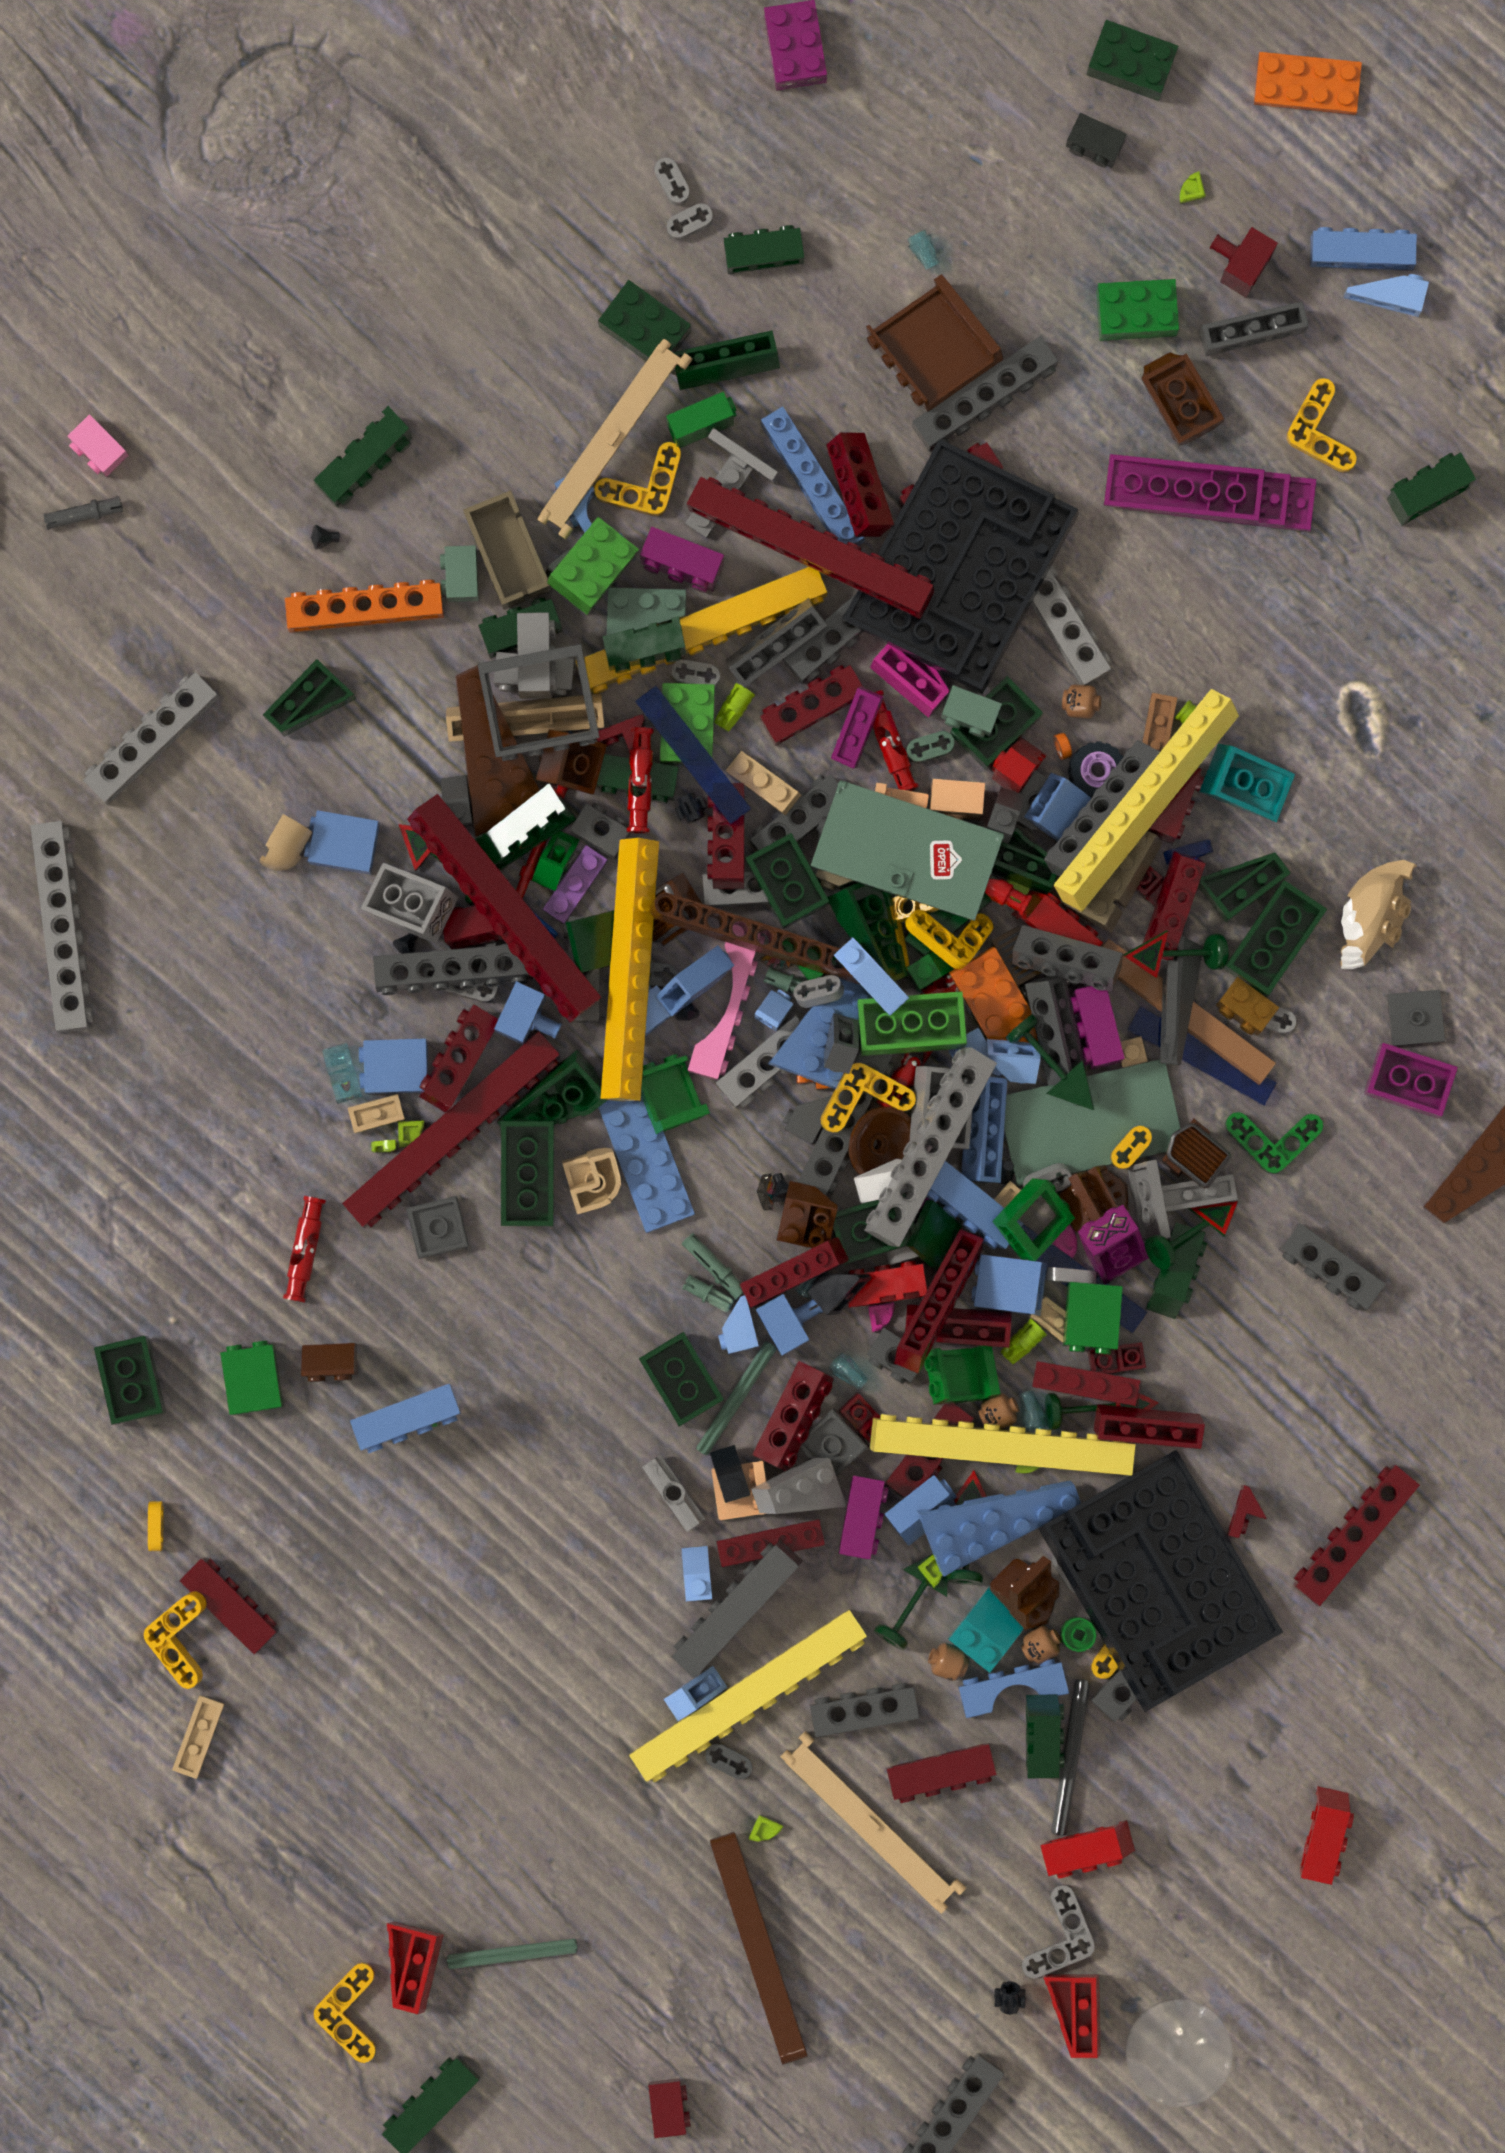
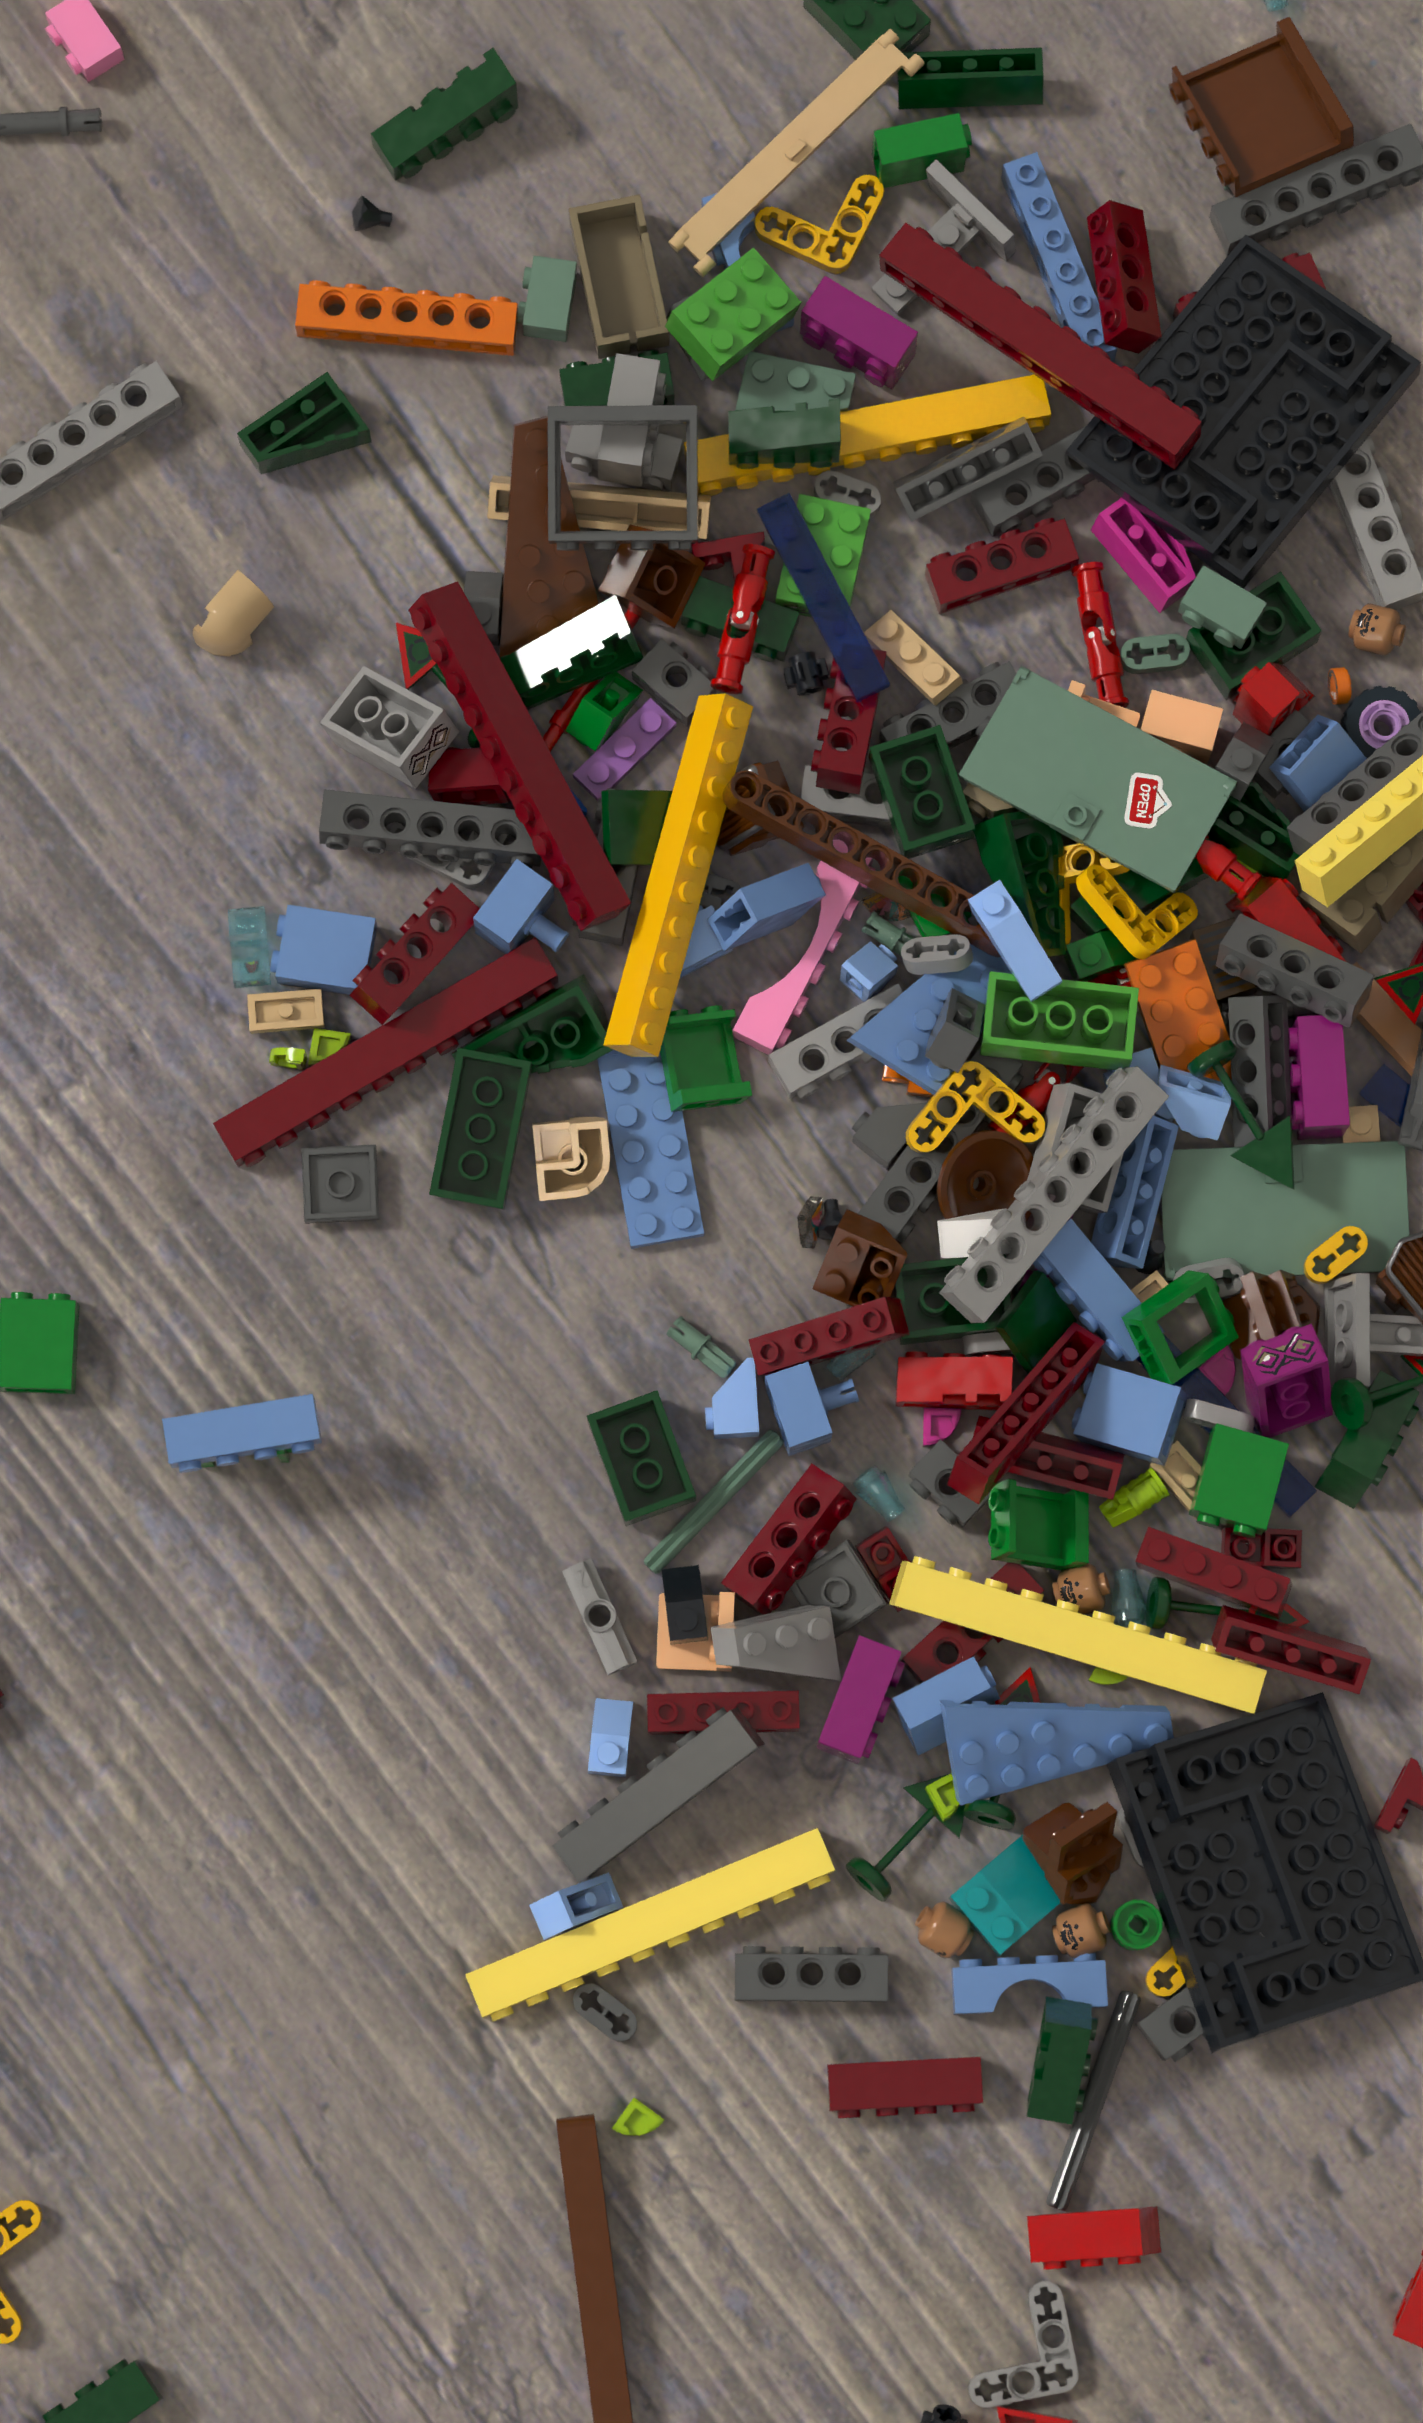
camera: 10 degrees right, 5 degrees down
red piece [283,1196,326,1303] -> none
reddish brown slope [301,1343,358,1382] -> none
medium blue brick [304,810,380,875] -> none
red wedge [387,1922,444,2015] -> none
black rock [393,933,418,954] -> none
sand green axle [447,1938,578,1969] -> none
black rock [675,1002,700,1021] -> none
sand green pin [681,1233,743,1300] -> none
lime hinge [714,683,755,732] -> none
tan piece [780,1730,966,1914] -> none
black slope [808,1273,872,1315] -> none
magenta plate [831,687,884,769] -> none

